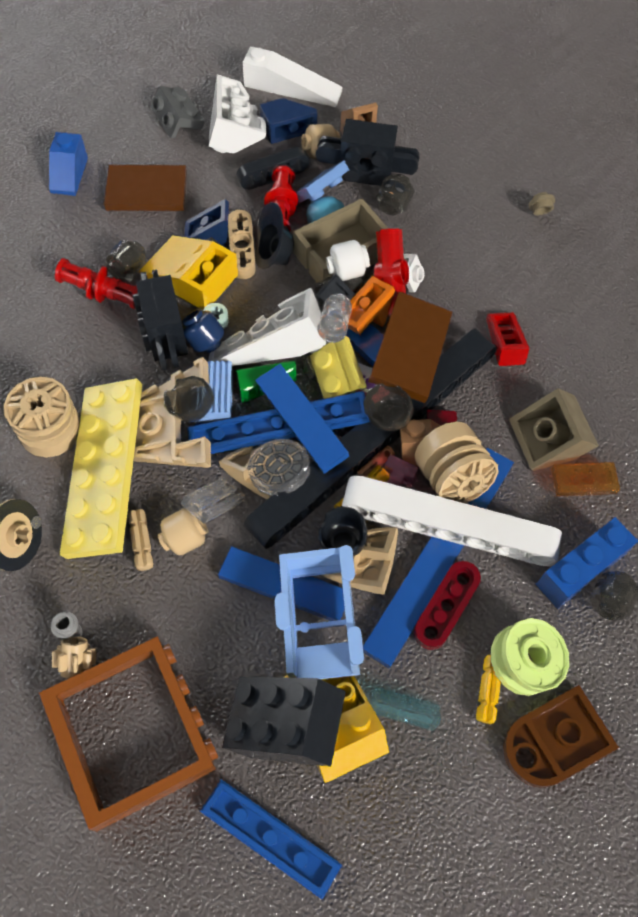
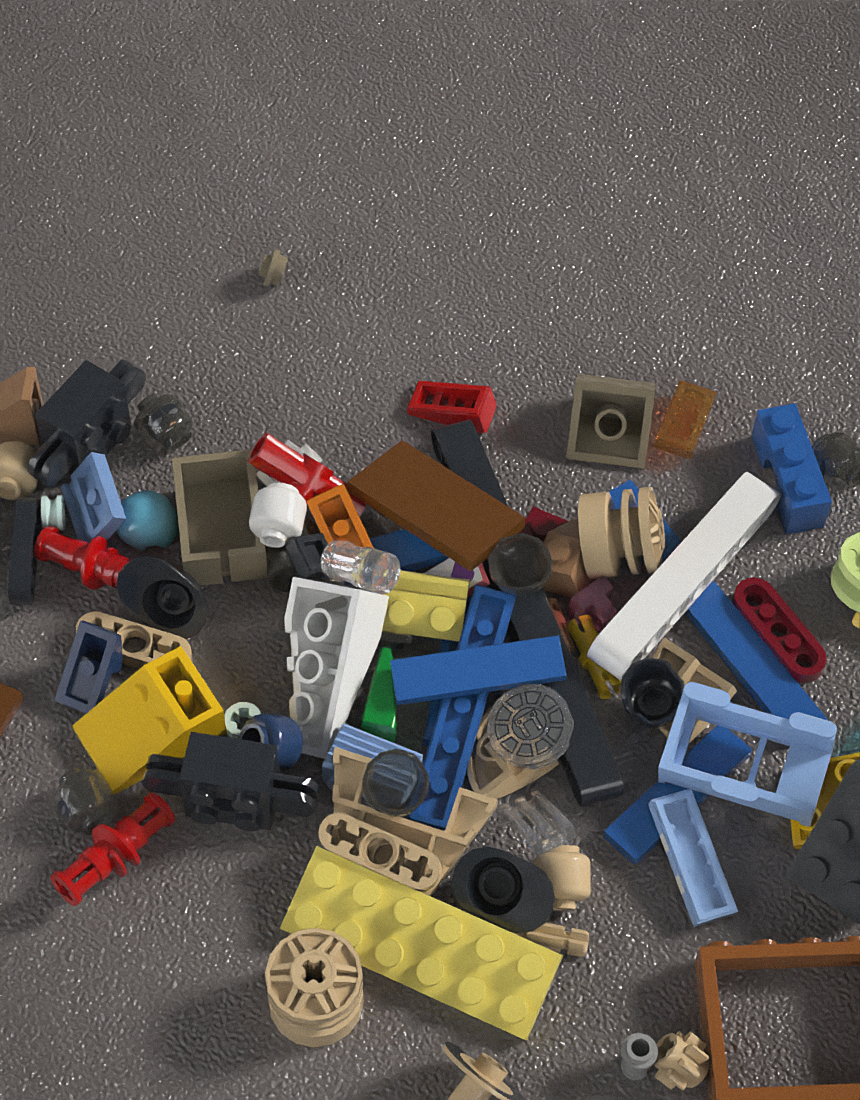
camera: 65 degrees left, 5 degrees down
none -> light aqua bush [41,495,66,531]
none -> tan beam [319,813,442,891]
none -> black piece [452,847,555,934]
none -> light blue plate [648,788,738,928]

